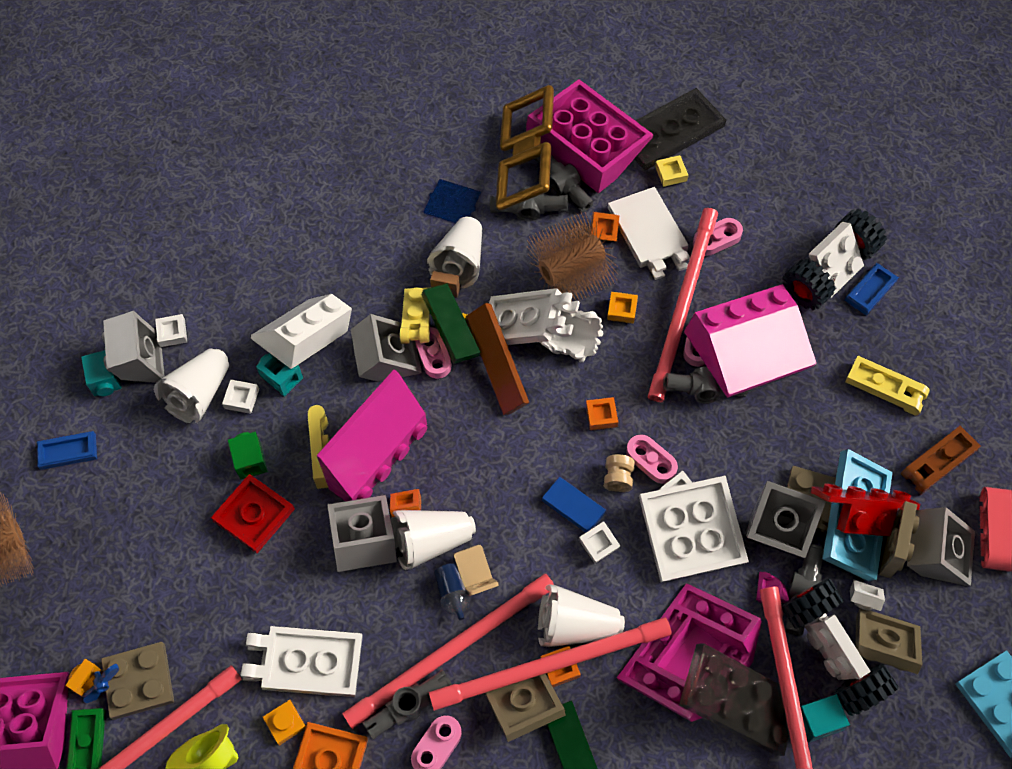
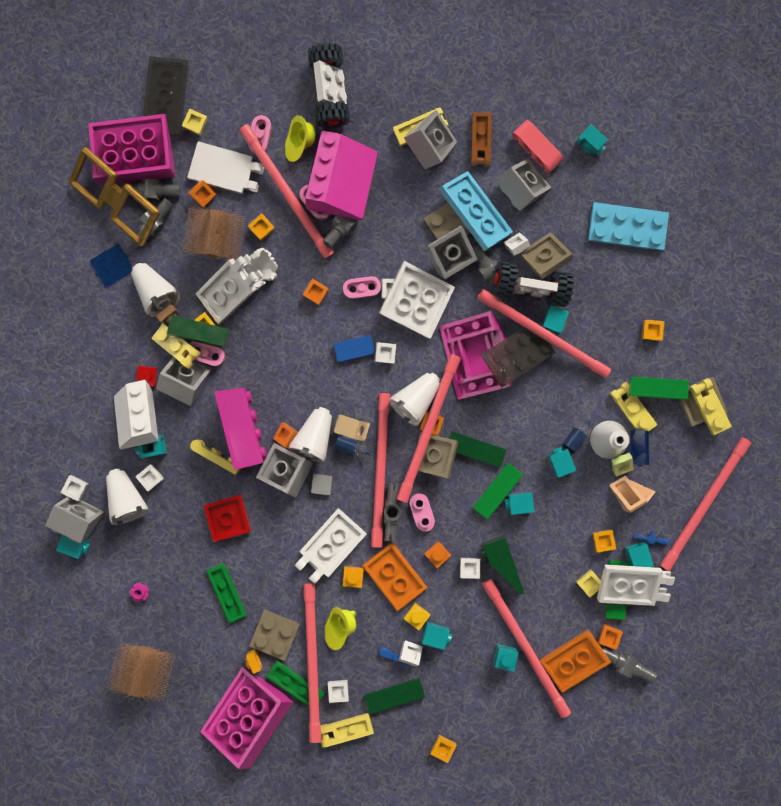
camera: 60 degrees left, 25 degrees up
blue tile [37,431,97,470] -> none
blue piece [82,664,119,703] -> none
green brick [228,432,268,480] -> none
dark orange tile [466,303,529,415] -> none
tan wheel [604,454,635,492] -> none
dark pink tile [756,572,789,603] -> none
red bracket [810,483,921,536] -> none
blue tile [844,263,899,316] -> none
dark tan plate [879,501,919,579] -> none
none -> dark pink plate [130,583,149,602]
none -> red plate [136,366,158,387]
none -> green tile [206,562,247,624]
none -> neon yellow piece [285,115,315,162]
none -> light grey tile [311,474,333,495]
none -> light grey slope [404,110,457,169]

